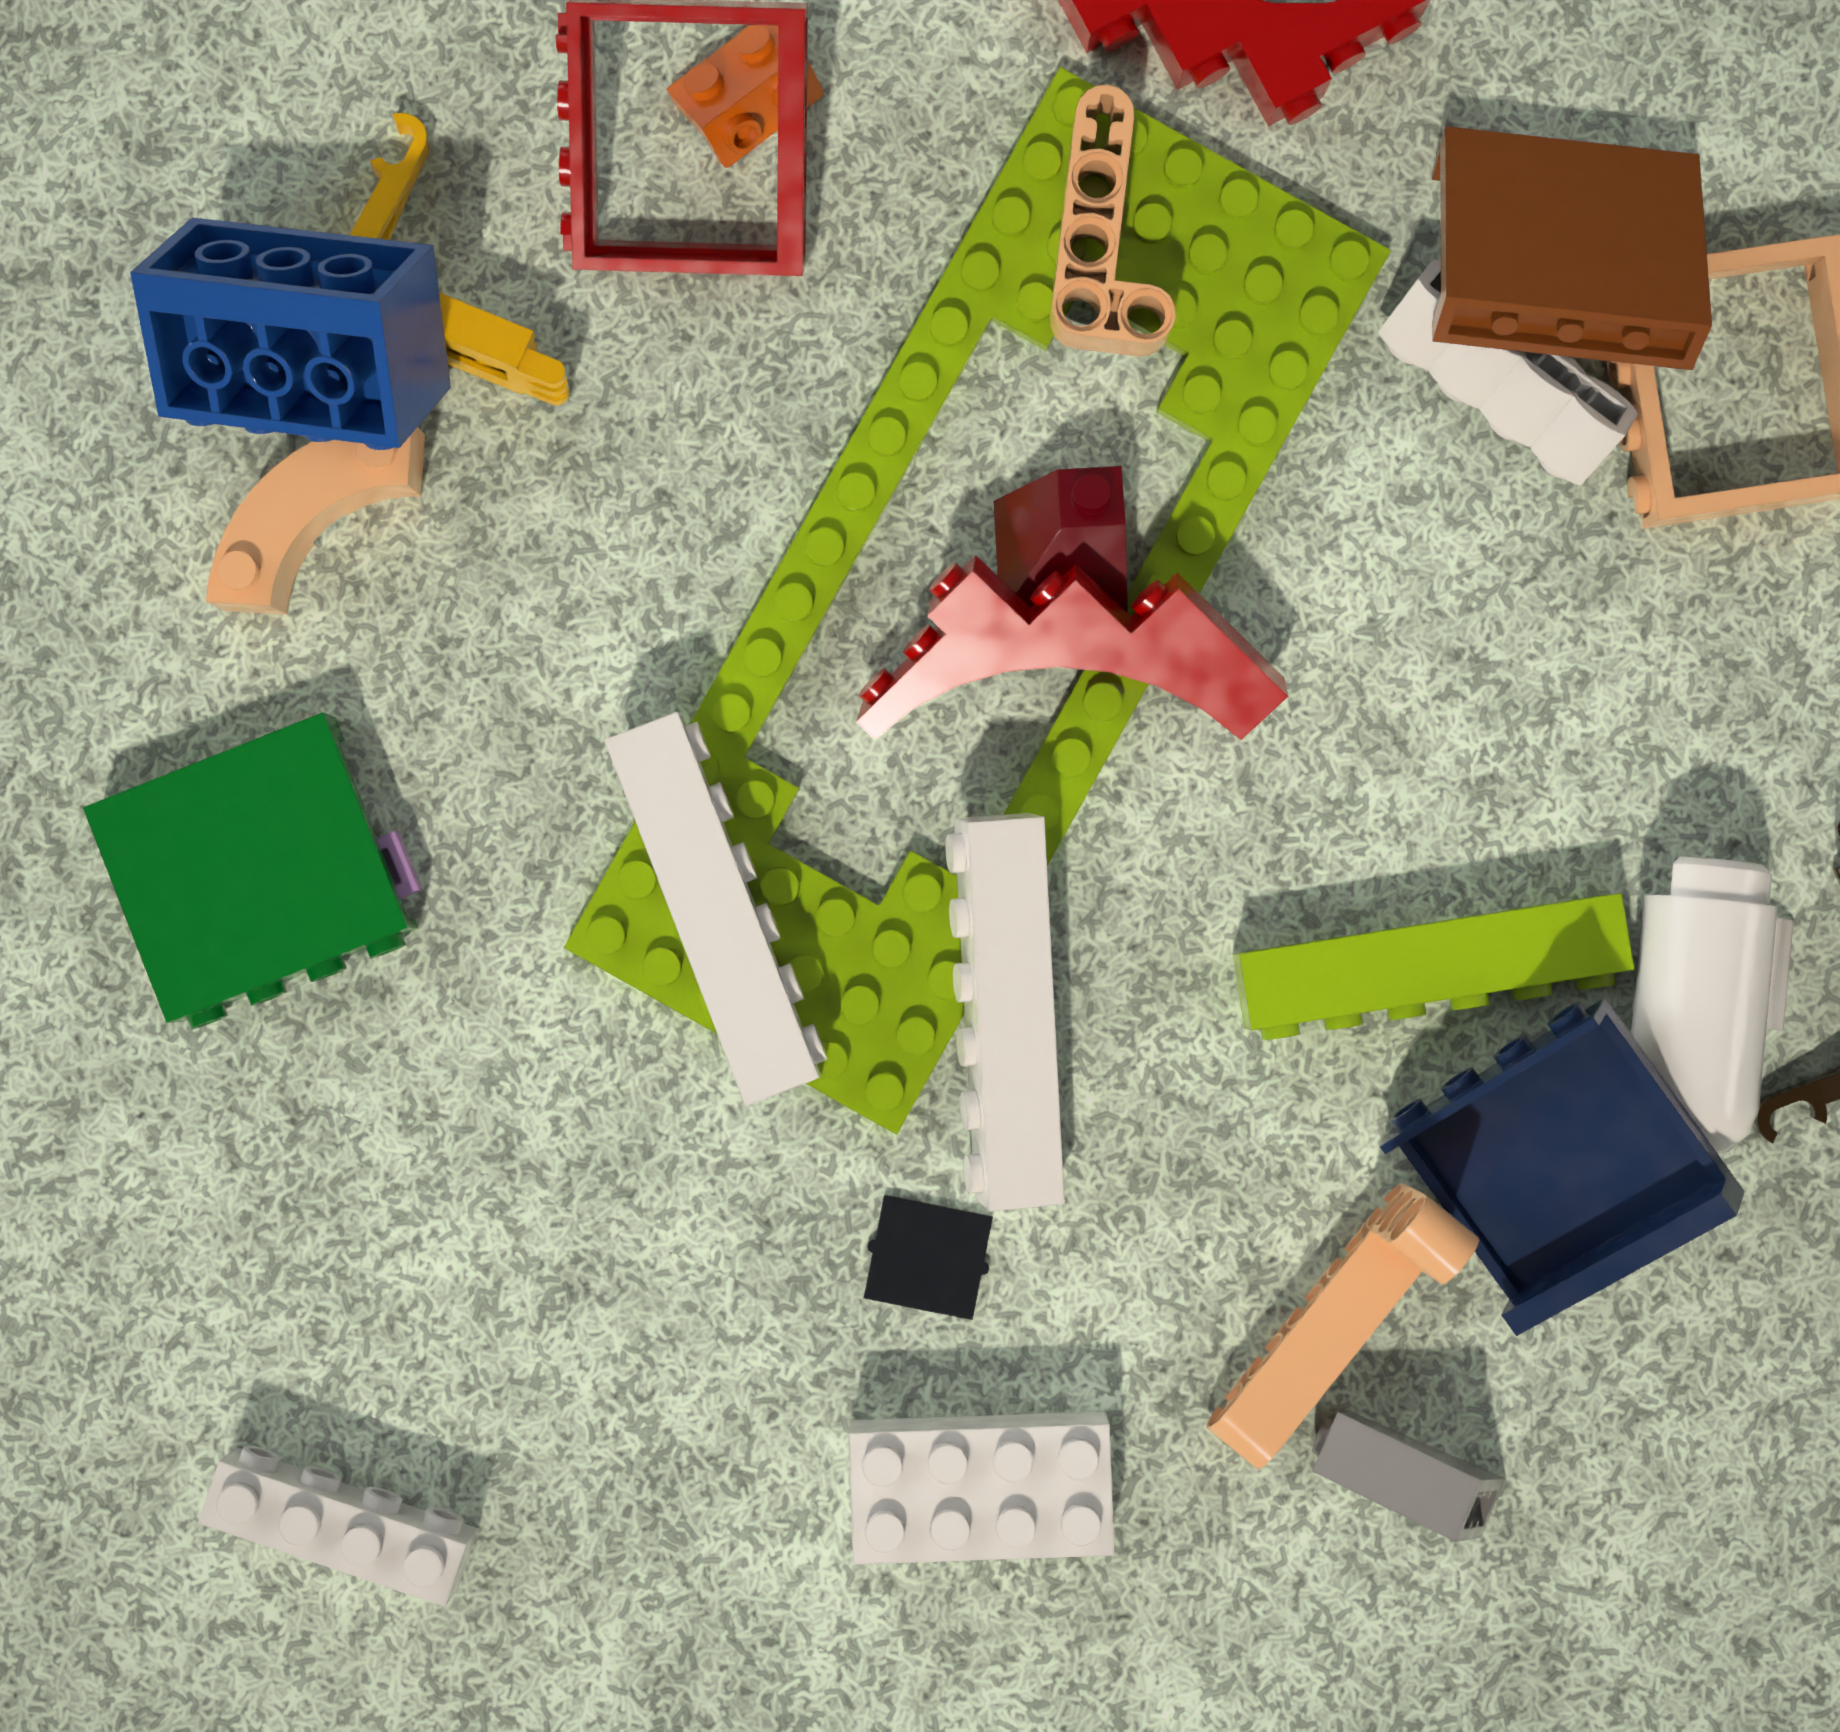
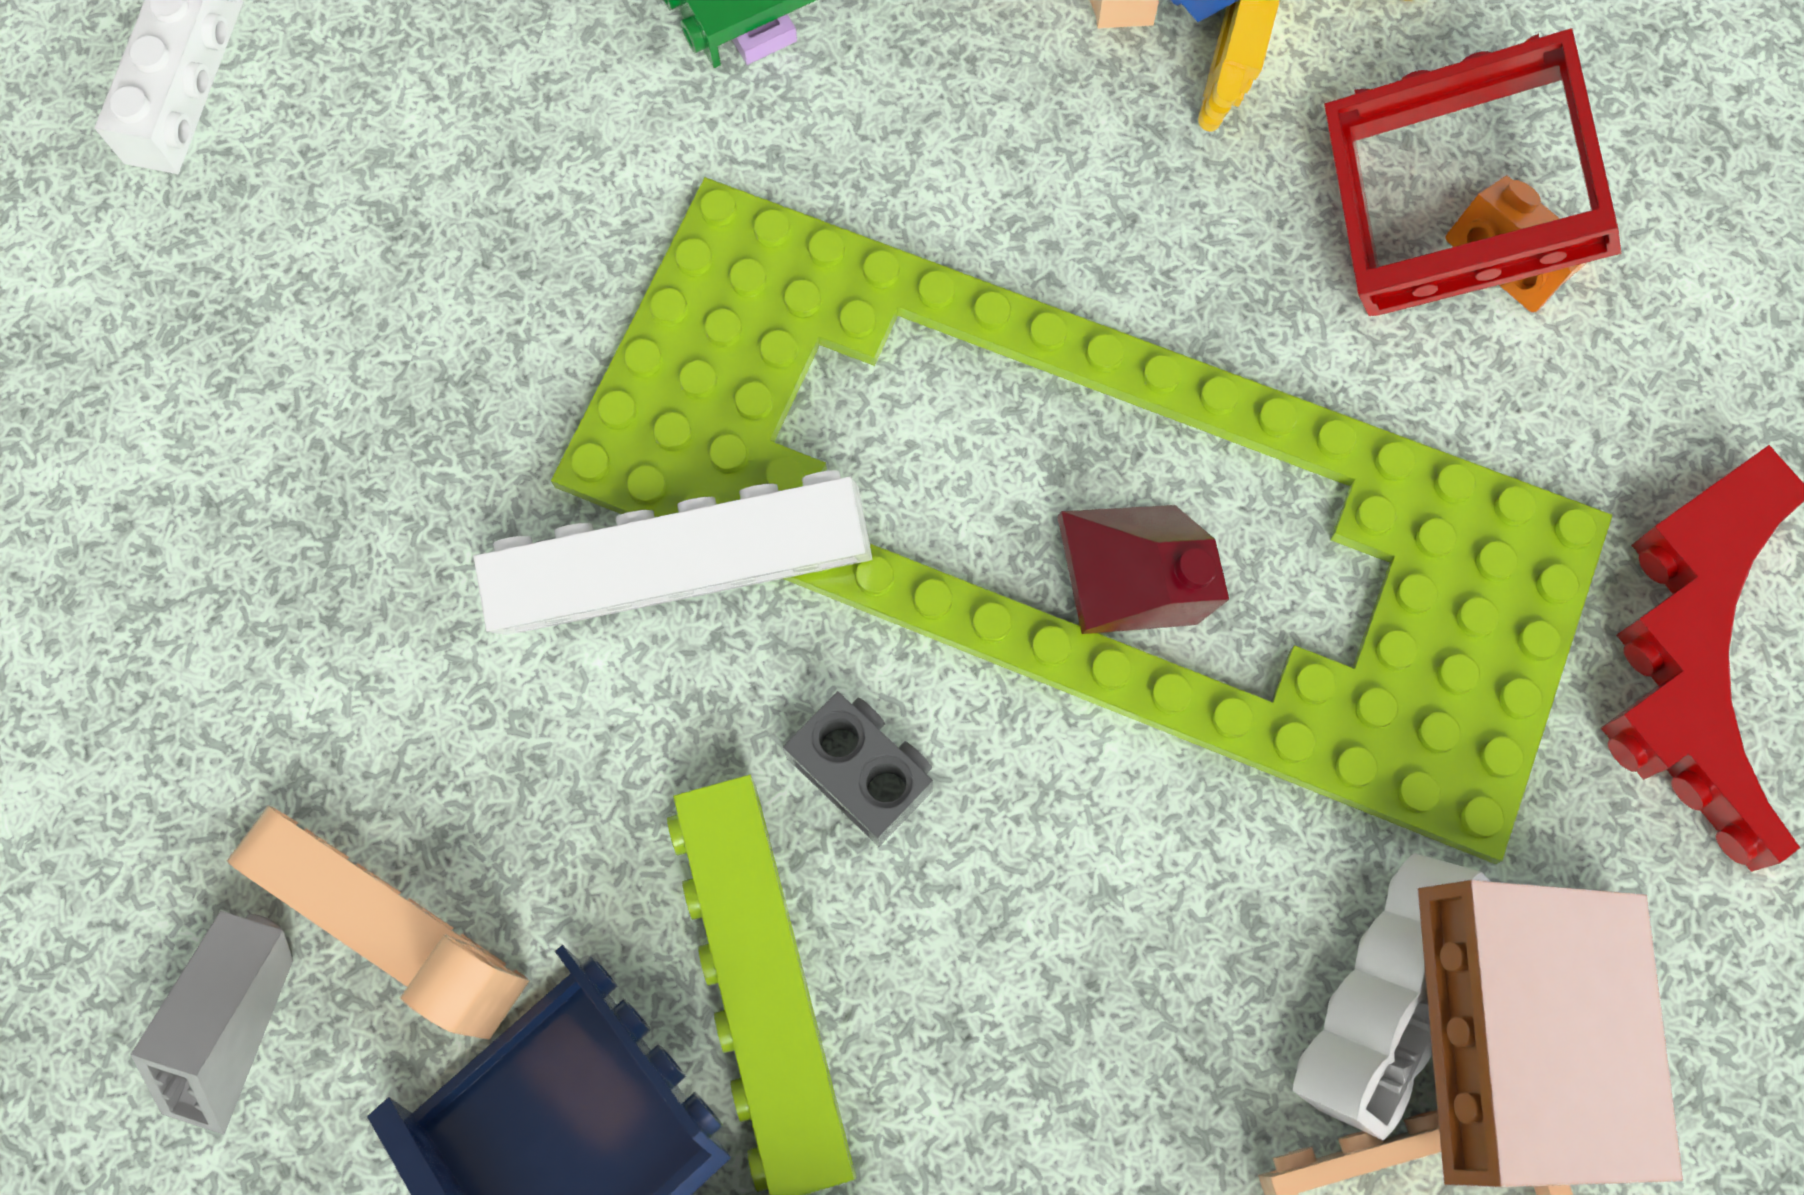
camera: 85 degrees right, 15 degrees down
white brick [604,712,828,1107] -> none
white brick [849,1411,1114,1565] -> none
arch [856,555,1289,740] -> none
black piece [863,1194,993,1320] -> none
light nougat beam [1050,85,1176,356] -> none
none -> dark grey brick [783,691,933,847]

